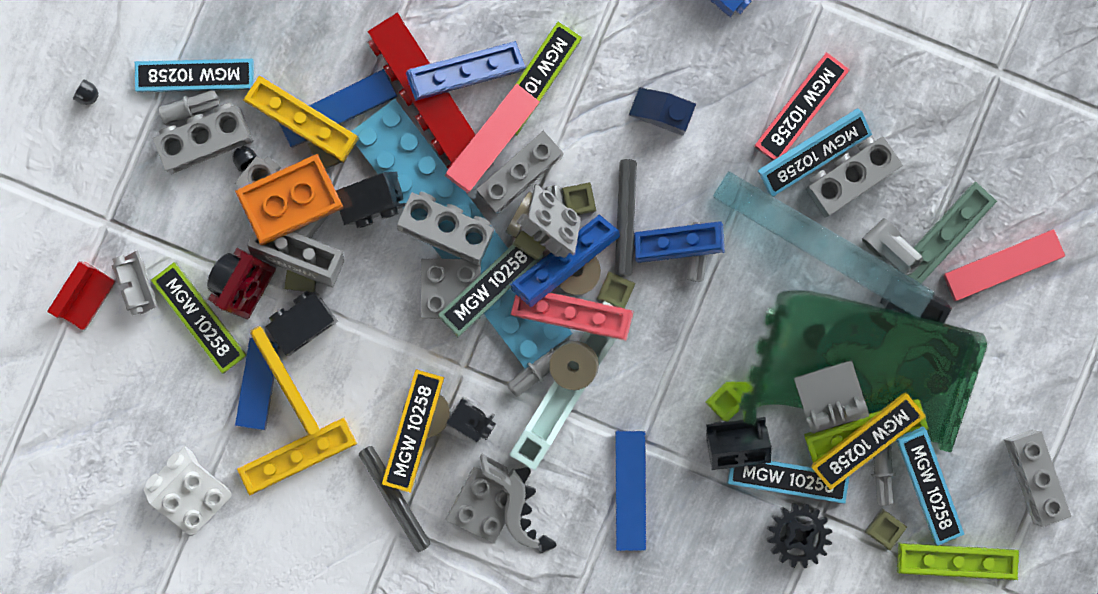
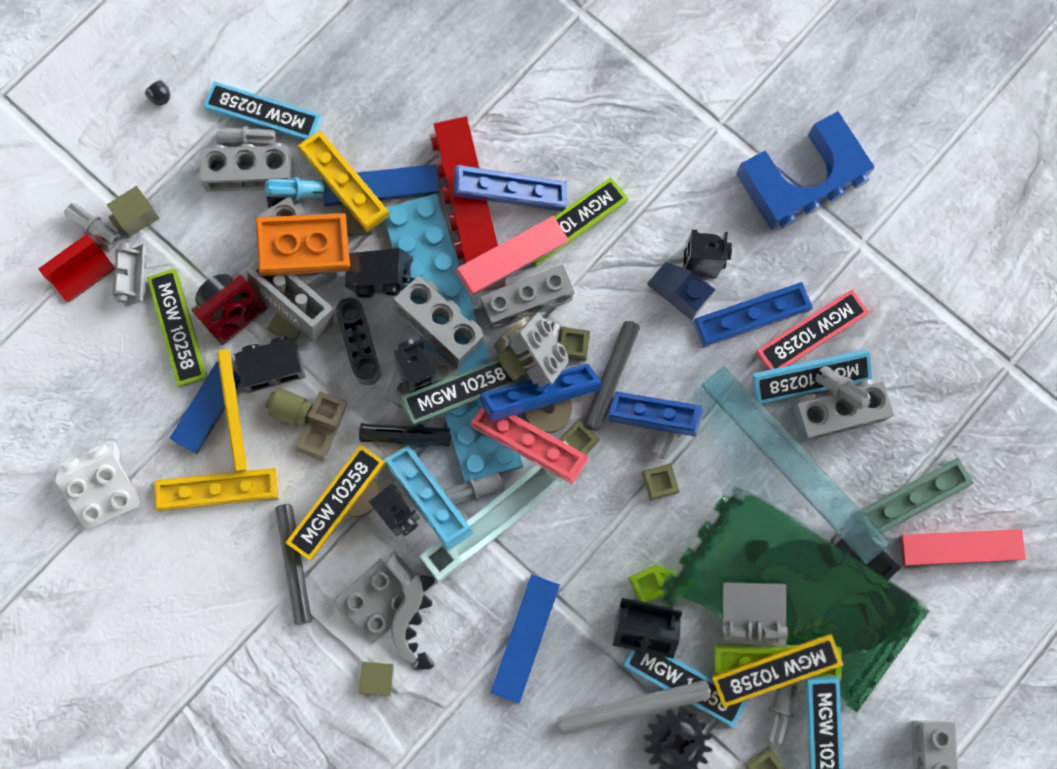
camera: 15 degrees right, 10 degrees down
dark tan piece [549,341,599,390] -> none
light grey piece [862,218,923,277] -> none
none -> light grey axle [64,203,121,250]
none -> olive brick [107,186,159,237]
none -> medium azure axle [265,177,325,200]
none -> olive brick [266,388,313,426]
none -> dark tan slope [296,391,347,461]
none -> black beam [336,297,381,385]
none -> black pin [359,423,451,448]
none -> olive tile [359,662,394,696]
none -> medium azure tile [384,444,474,551]
none -> black hinge [394,338,438,393]
none -> light grey axle [558,680,711,735]
none -> olive tile [641,463,680,501]
none -> black hinge [683,229,732,278]
none -> blue tile [693,282,813,348]
none -> light grey axle [816,366,870,410]

